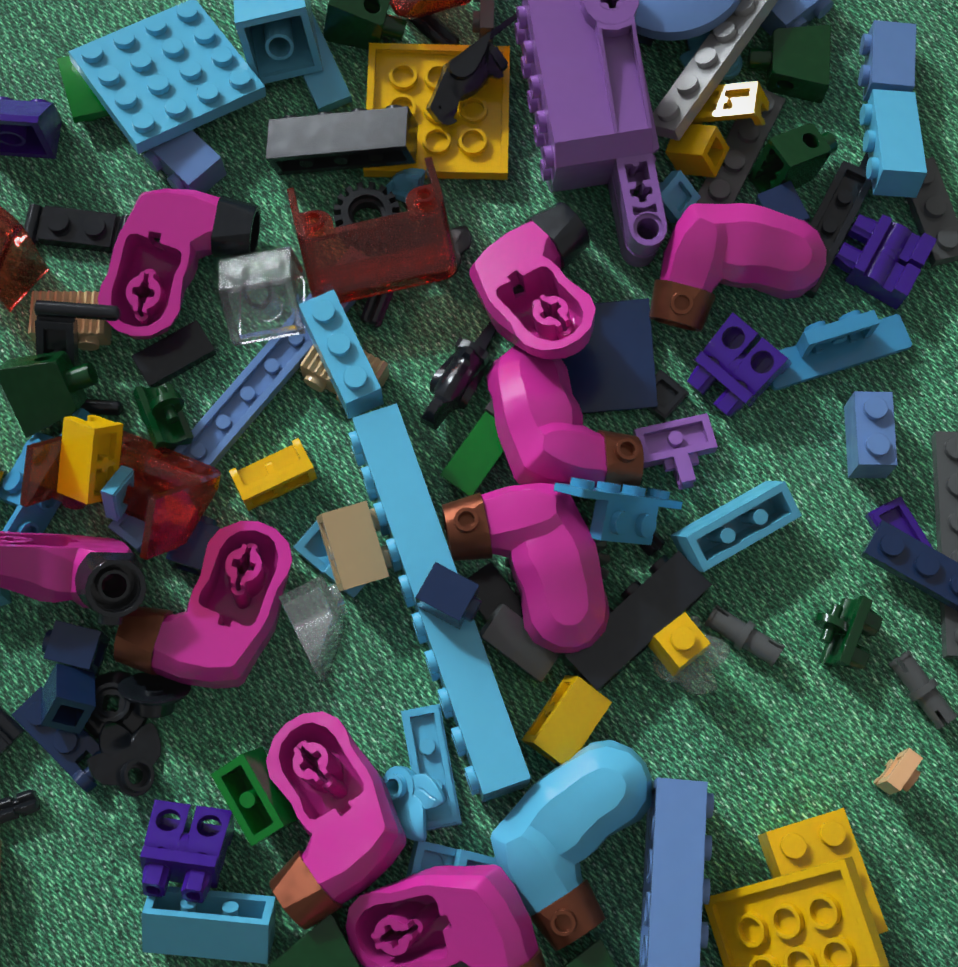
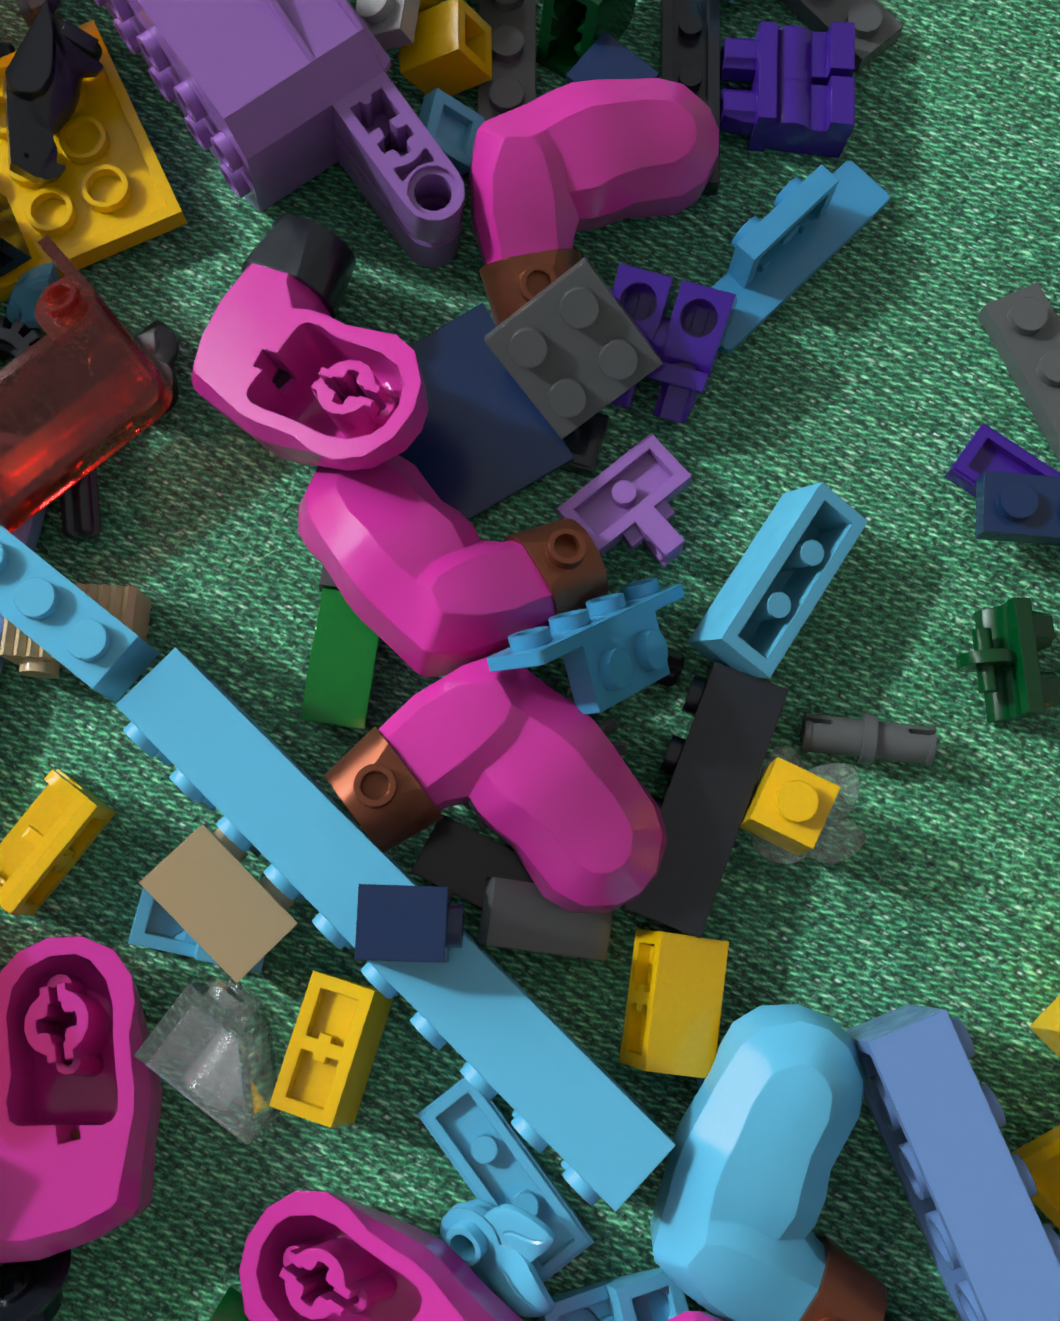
camera: 25 degrees left, 5 degrees up
black animal [420,320,496,430] -> none
medium blue brick [844,391,898,478] -> none
none -> yellow hinge [269,971,394,1128]
none -> dark grey plate [484,256,663,439]

